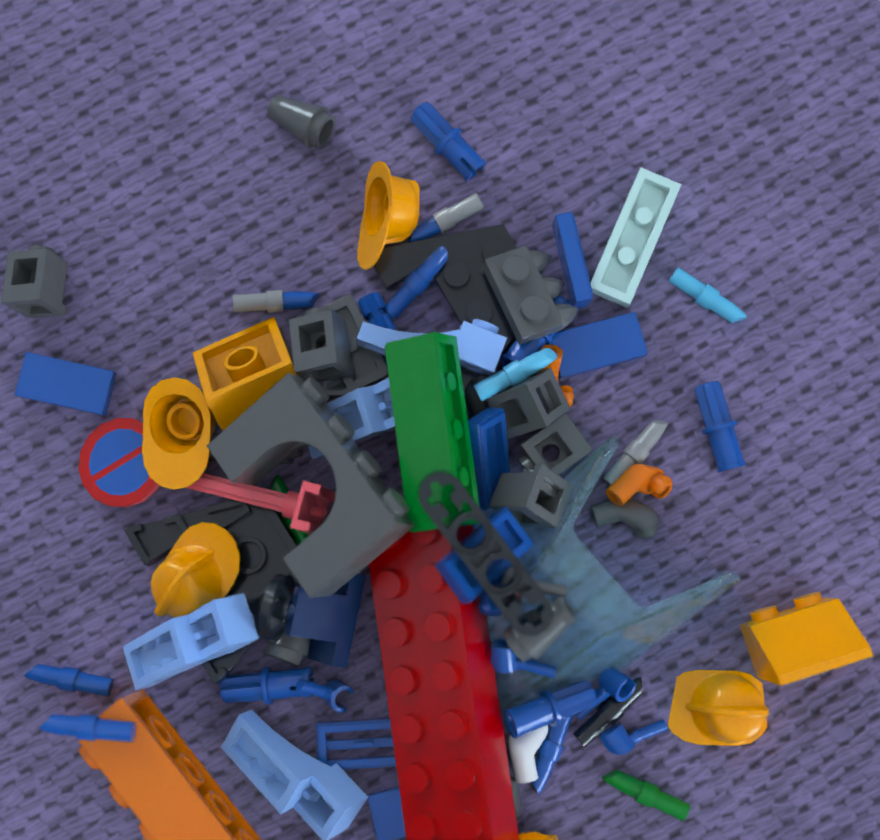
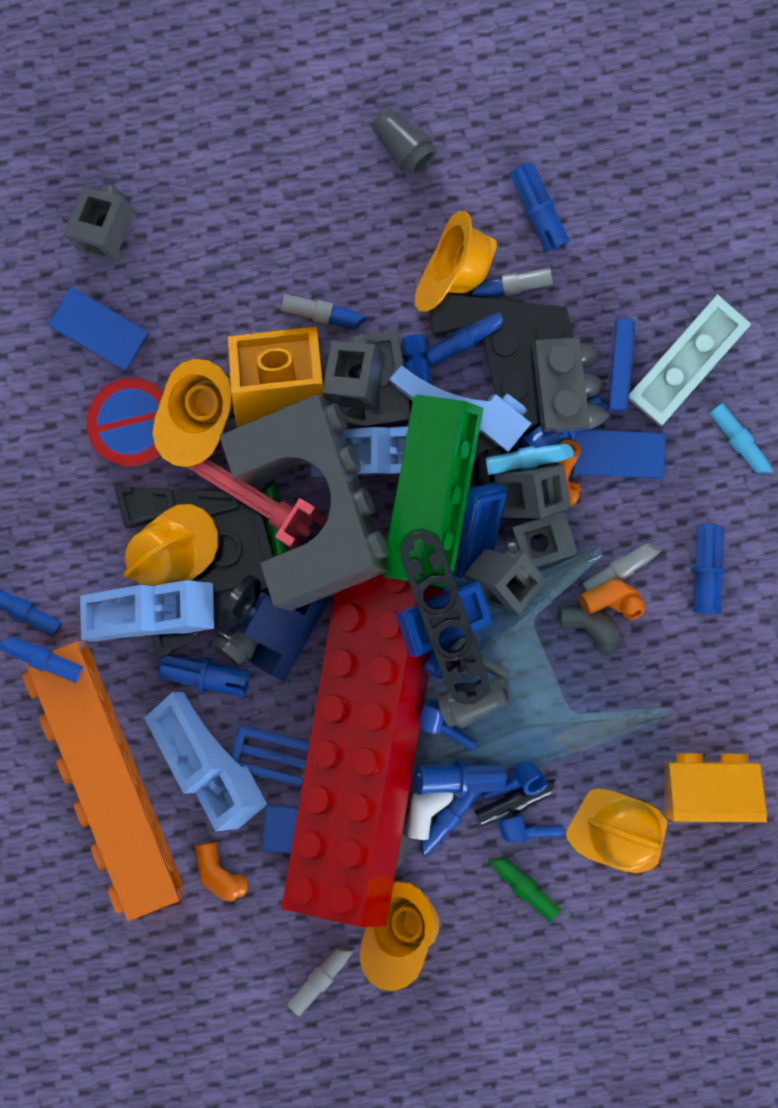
camera: 20 degrees right, 5 degrees up
blue hand [296,679,354,713] -> none

